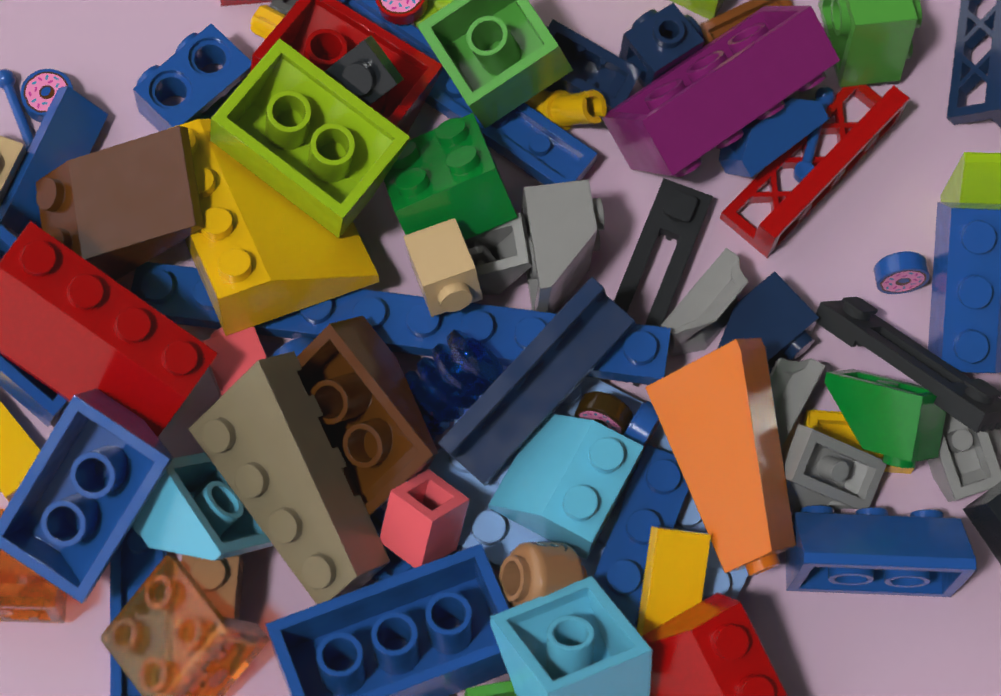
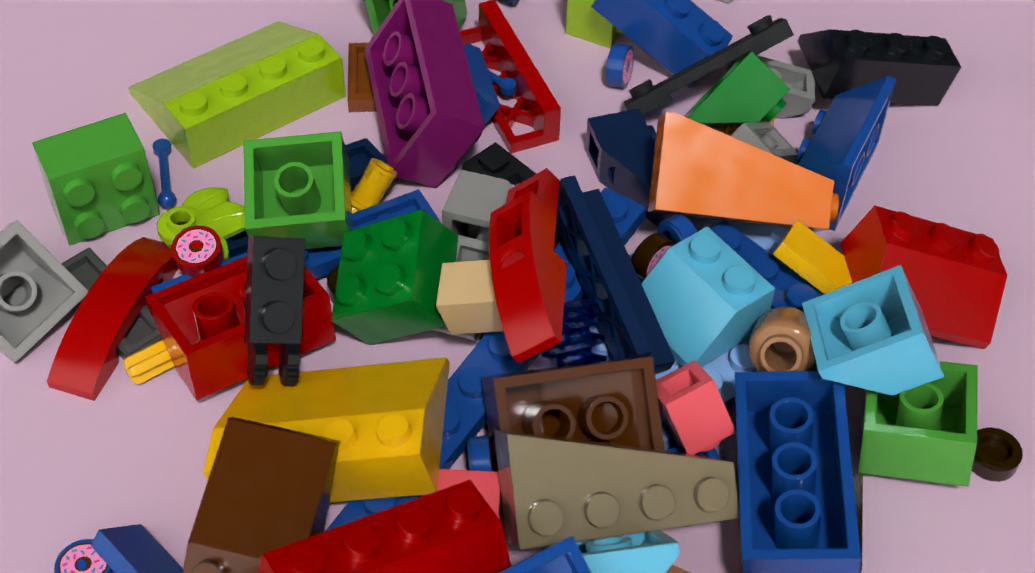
camera: 60 degrees left, 20 degrees down
blue brick [133,23,252,132] -> none
lime slope [210,38,410,238] -> none
dark blue brick [619,3,704,88] -> none
light grey slope [661,247,748,356] -> none
none -> red slope [489,168,567,363]

